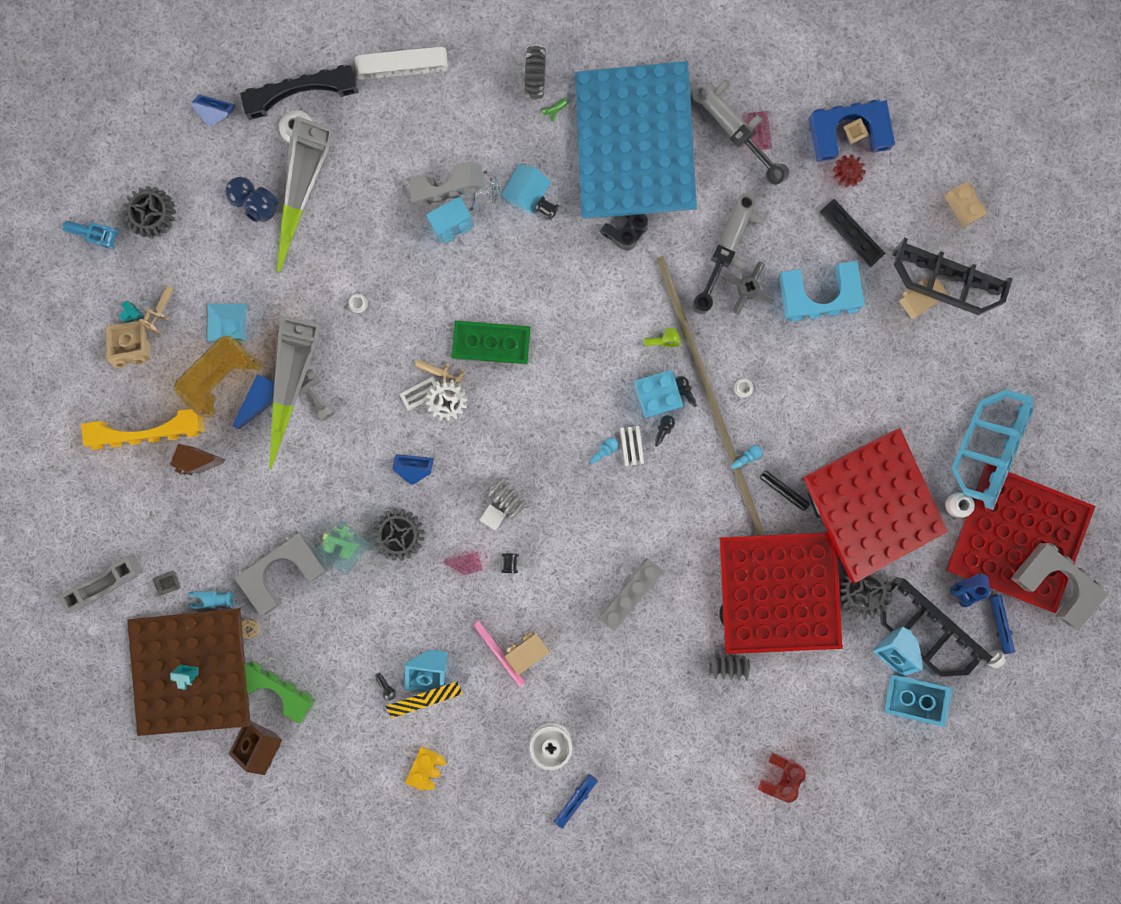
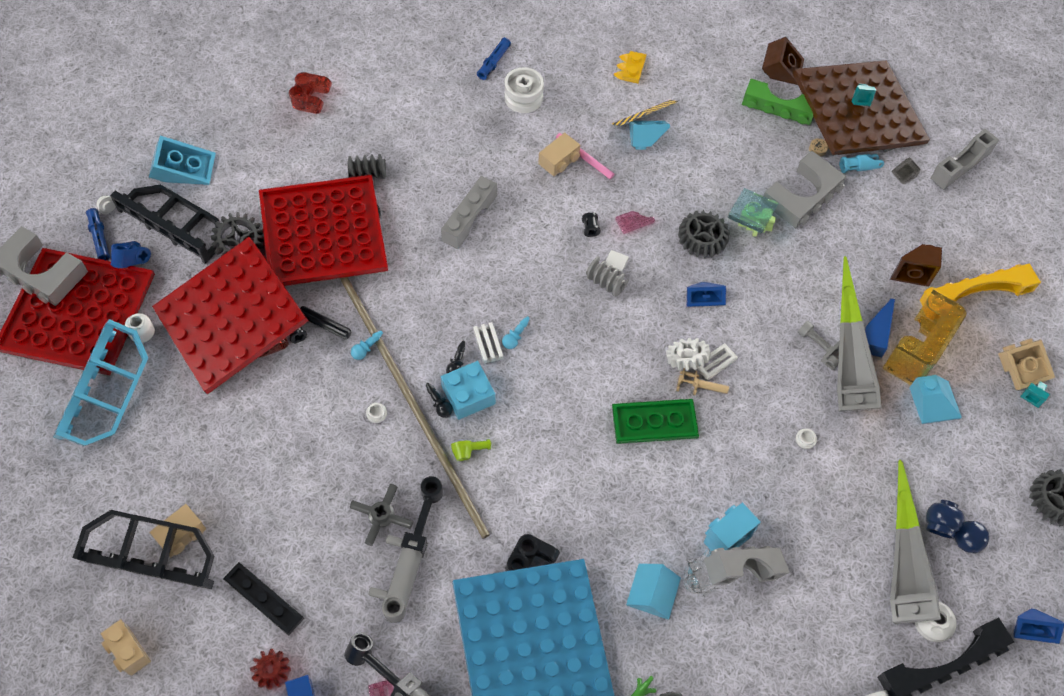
camera: 175 degrees right, 25 degrees down
tan piece [139,286,174,335] -> none
black piece [375,673,396,701] -> none
black bush [535,196,559,220] -> none
medium azure arch [779,261,865,322] -> none
medium azure slope [872,627,923,676] -> none

